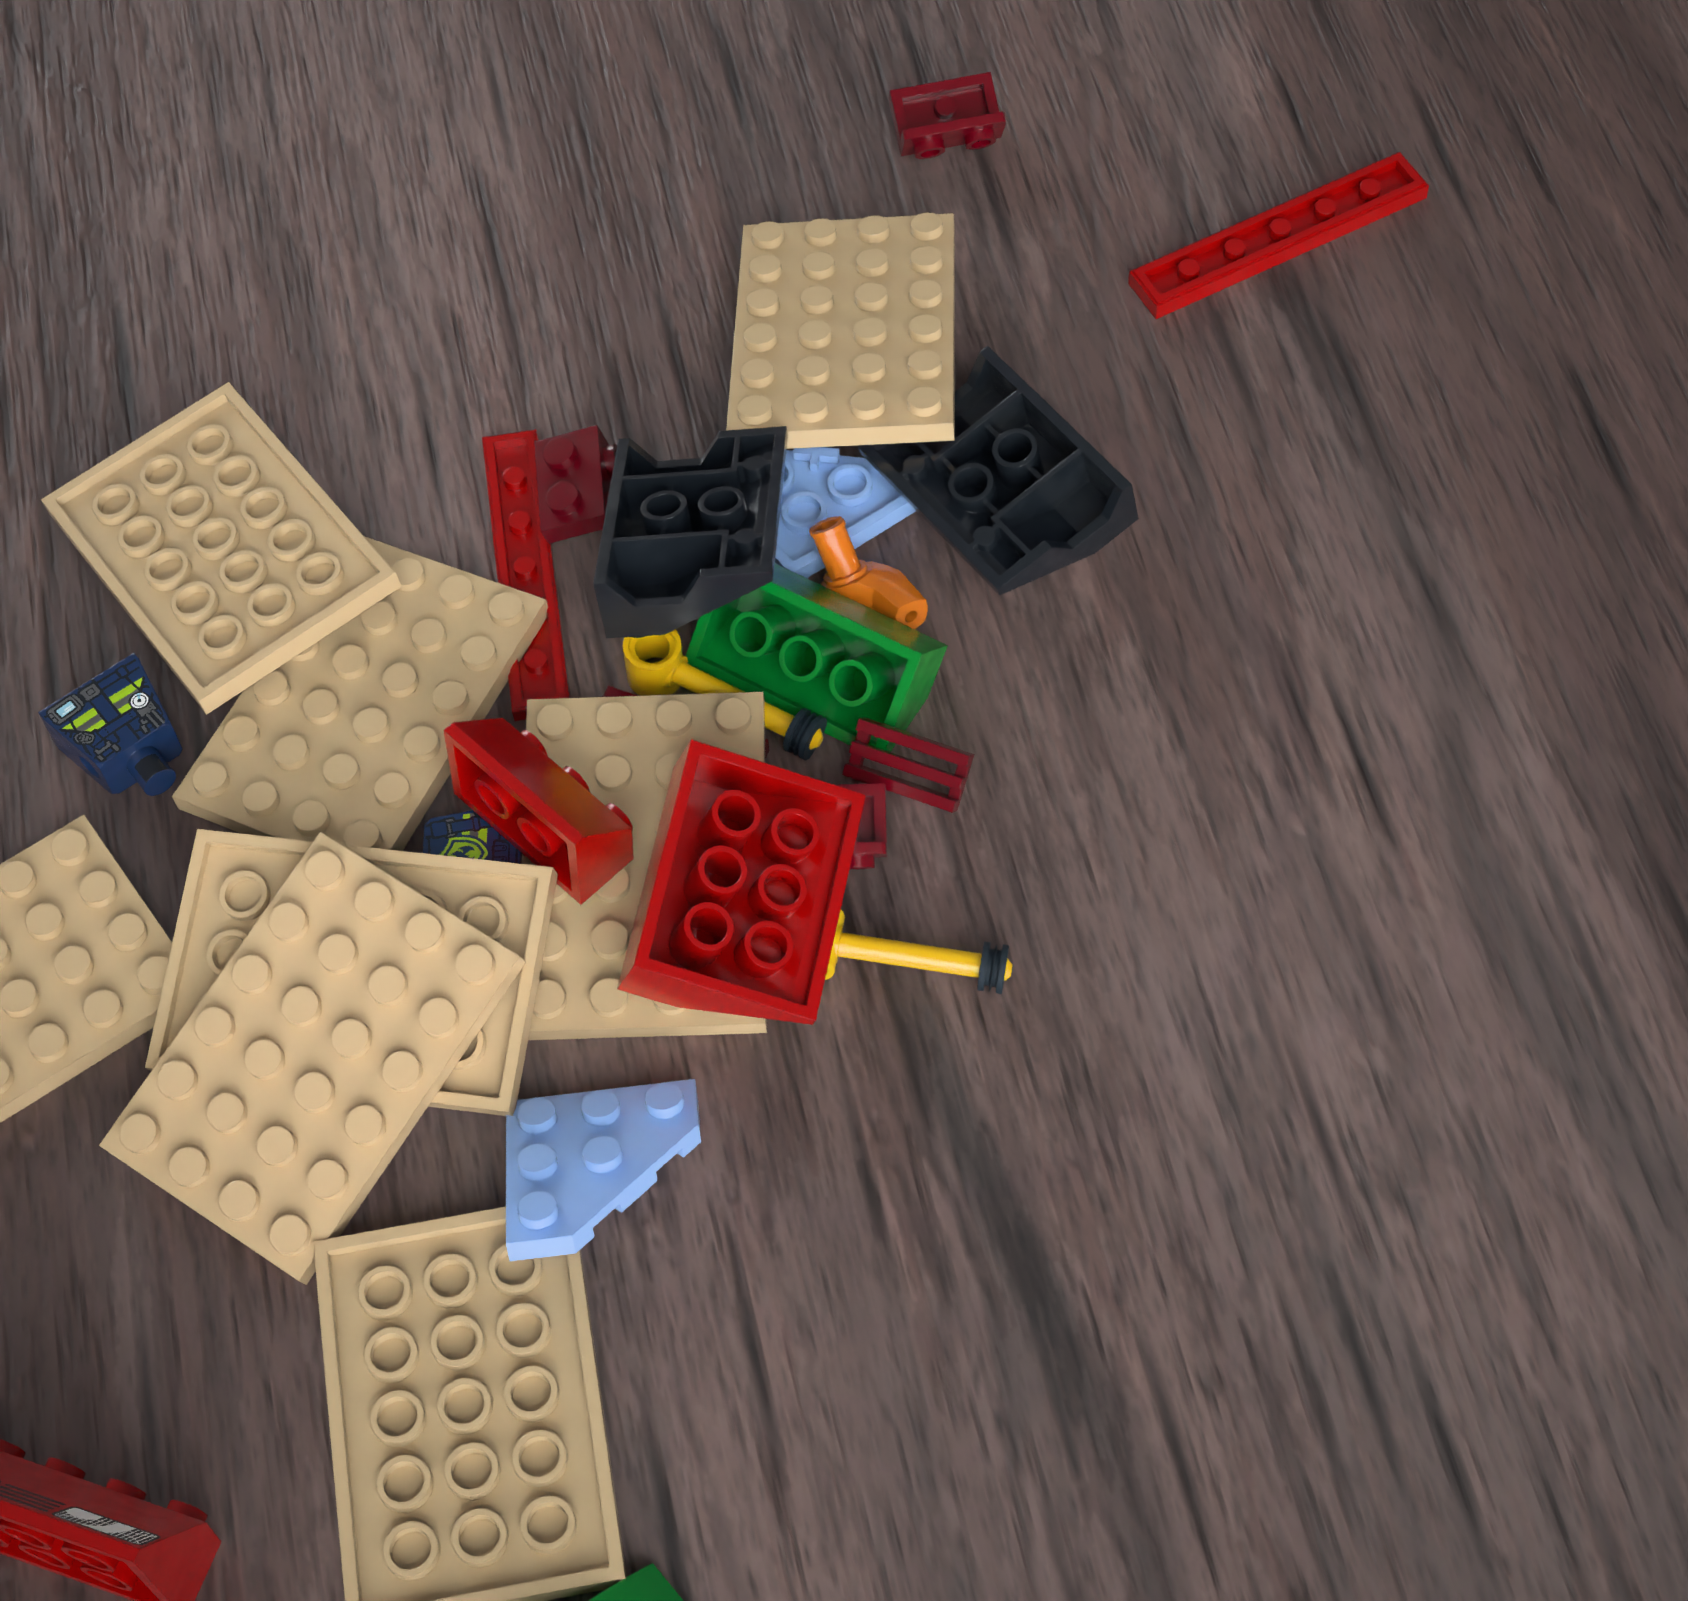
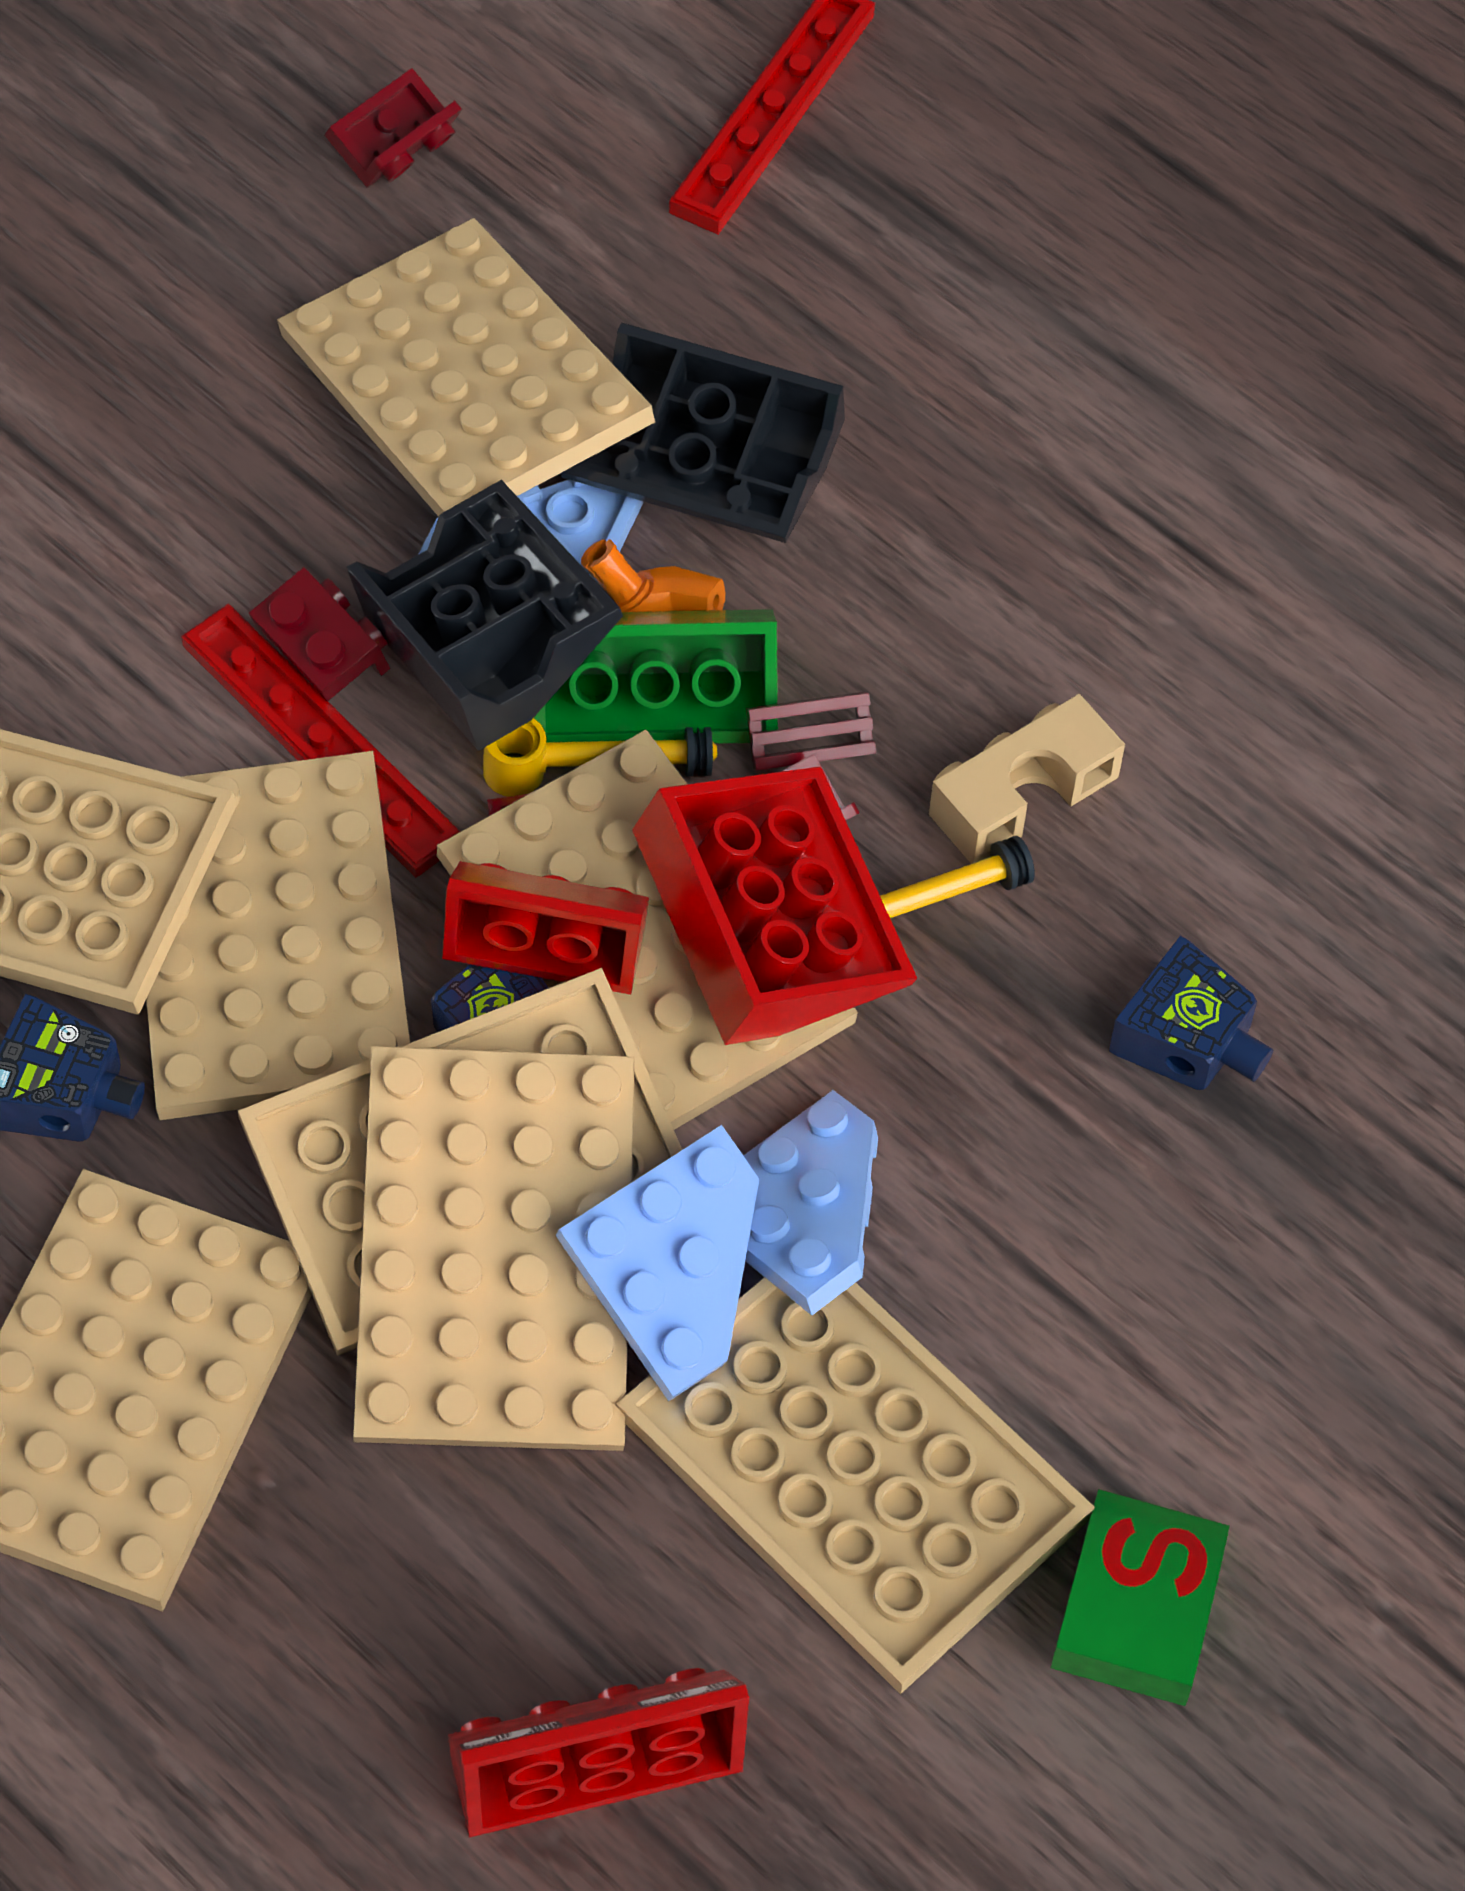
camera: 40 degrees left, 0 degrees up
none -> light blue plate [555,1125,759,1402]
none -> tan arch [929,693,1125,864]
none -> torso [1109,935,1273,1090]

